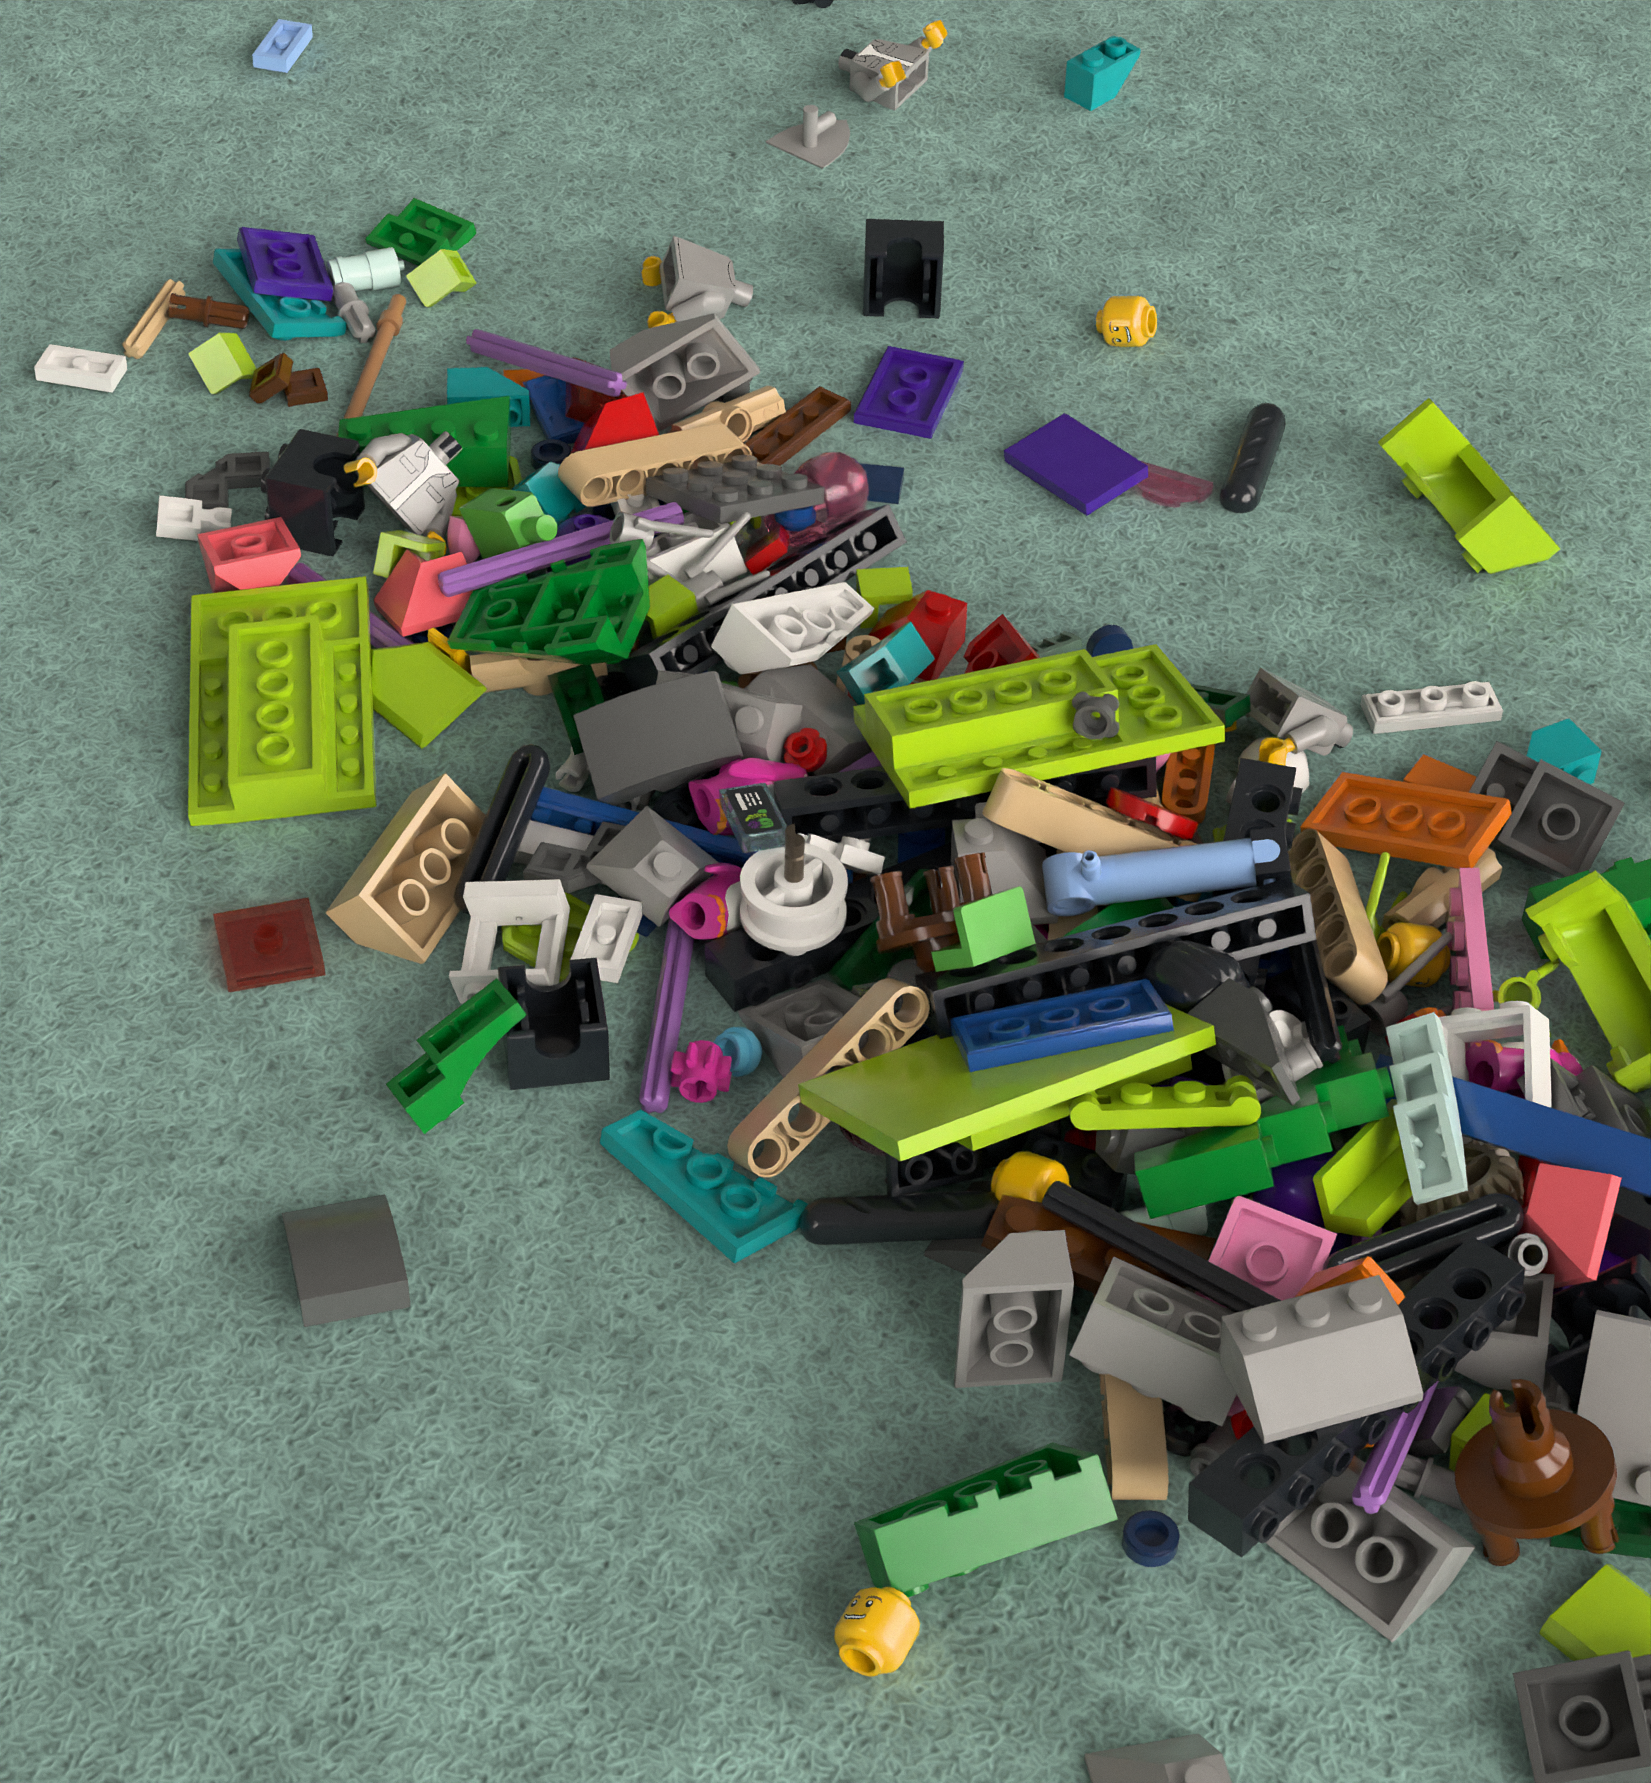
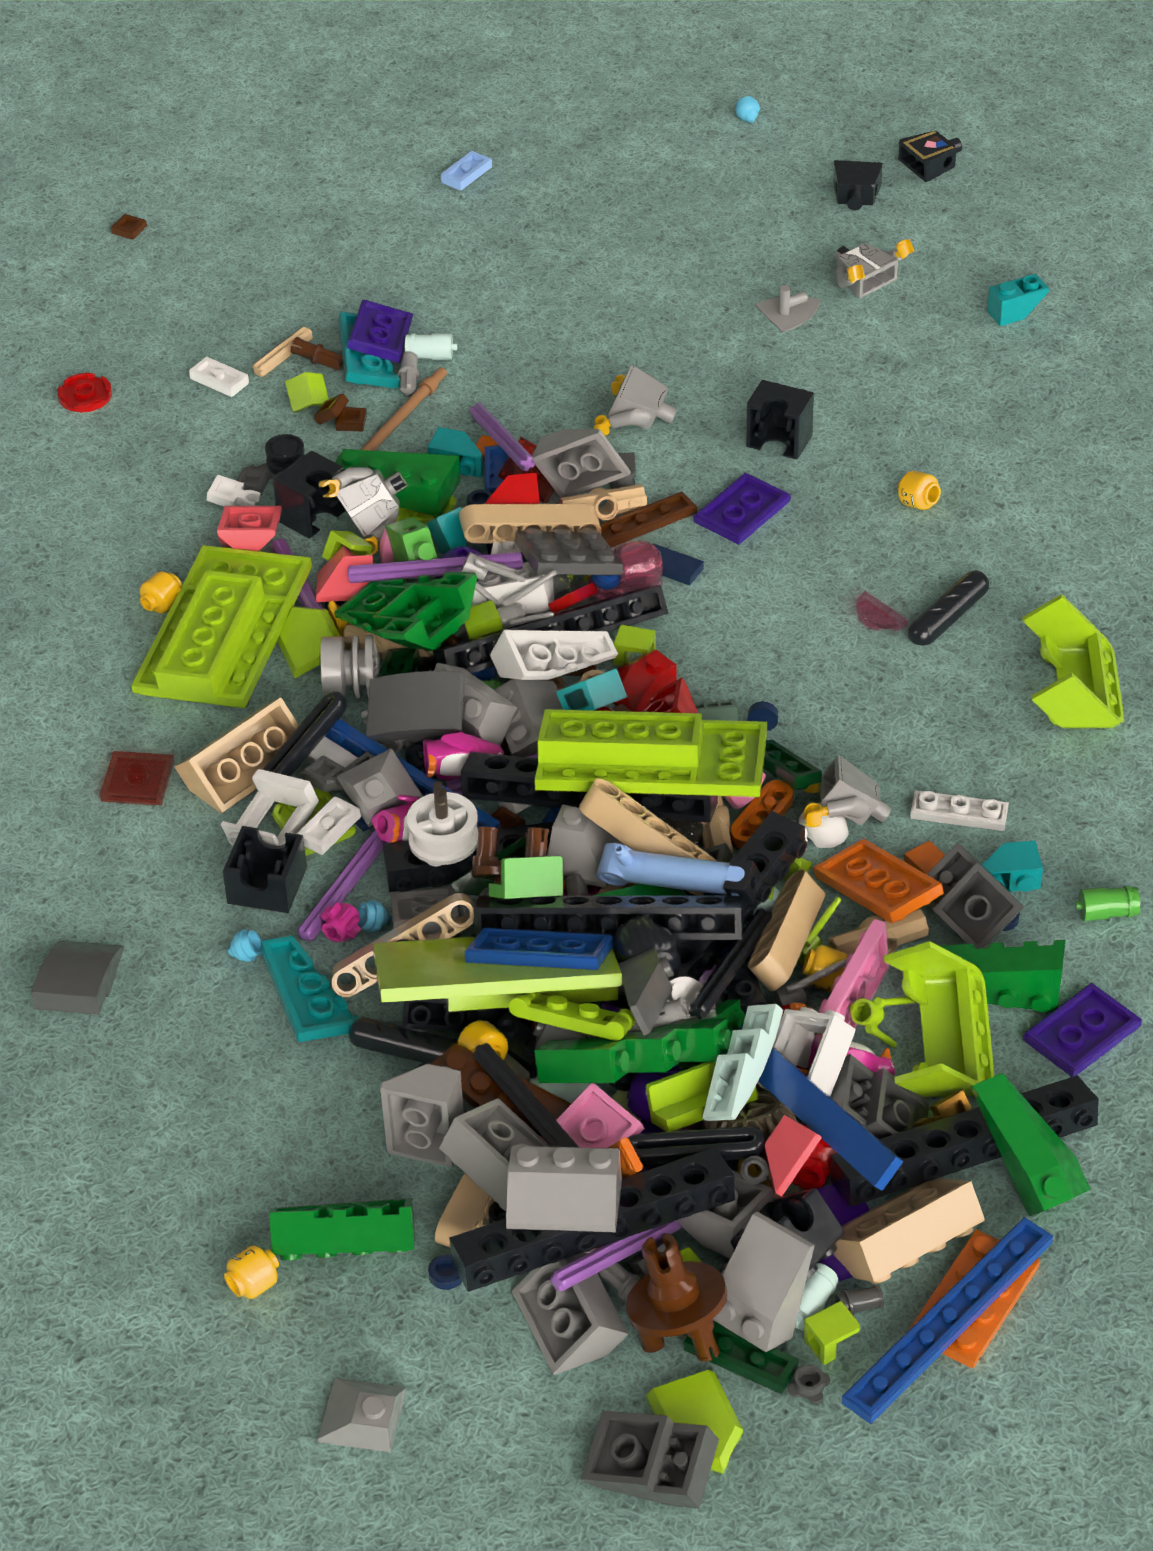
camera: 25 degrees right, 0 degrees up
green slope [365,198,477,266] -> none
green slope [386,978,527,1134] -> none
lime panel [406,249,477,307] -> none
tile [719,783,787,853] -> none
red plate [783,728,827,772] -> none
white plate [798,833,885,875] -> none
dark purple tile [1004,413,1148,516] -> none
dark grey plate [1072,692,1120,739] -> none
red tile [1106,787,1199,840] -> none
none -> yellow head [139,571,182,614]
none -> medium azure plate [227,929,261,962]
none -> black wheel [265,434,305,474]
none -> light grey wheel [321,635,380,698]

